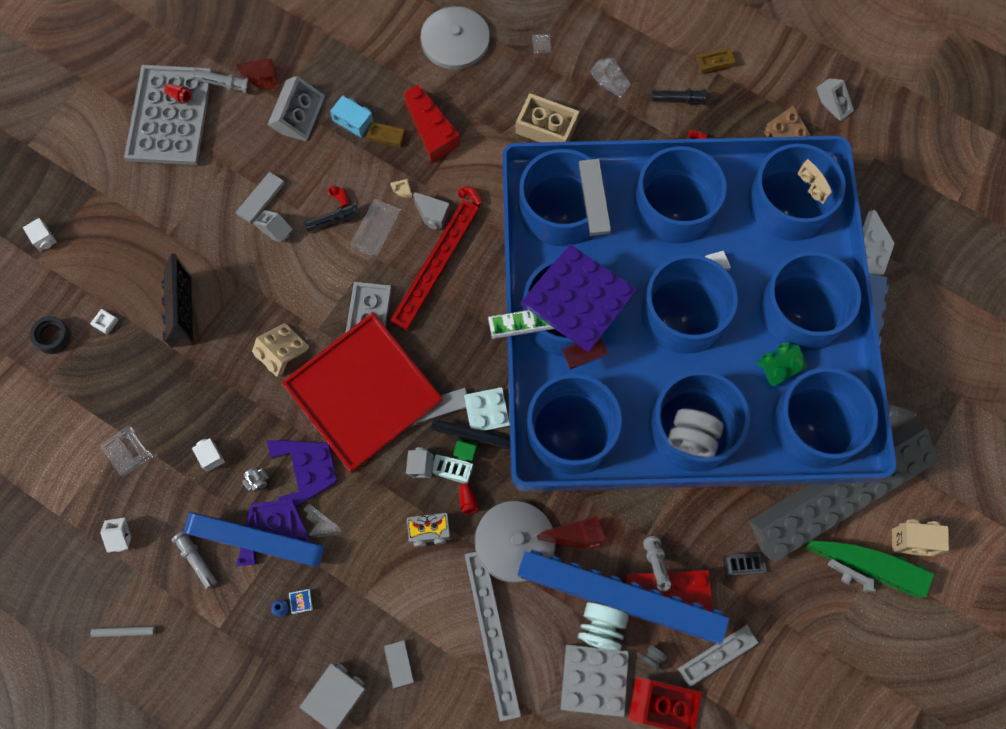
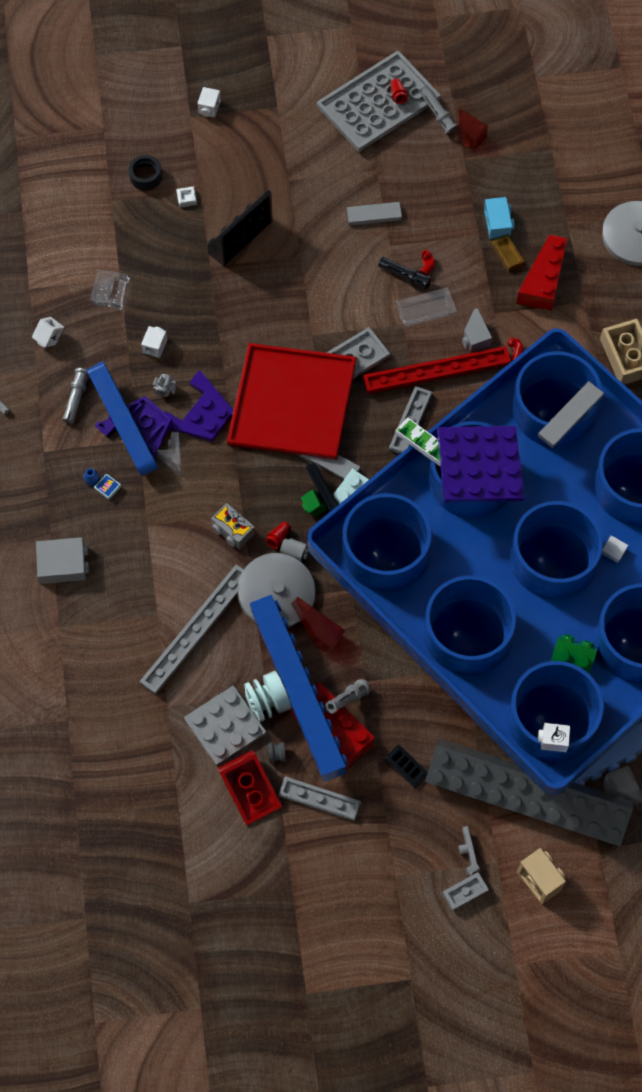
camera: 50 degrees right, 5 degrees down
light grey slope [252,210,293,242] -> none
tan bracket [252,324,309,377] -> none
light grey slope [267,76,325,141] -> none
light grey tile [384,641,414,688] -> none
tan tile [390,179,412,198] -> none
light grey brick [406,448,434,478] -> none
light aqua slope [432,454,474,484] -> none
clear red tile [562,337,609,370] -> none
light grey wheel [668,409,724,457] -> none
green slope [803,541,934,599] -> none
none -> light grey brick [280,538,309,562]
none -> light grey tile [389,386,433,455]
none -> light grey plate [442,872,489,911]
none -> white brick [538,723,570,752]

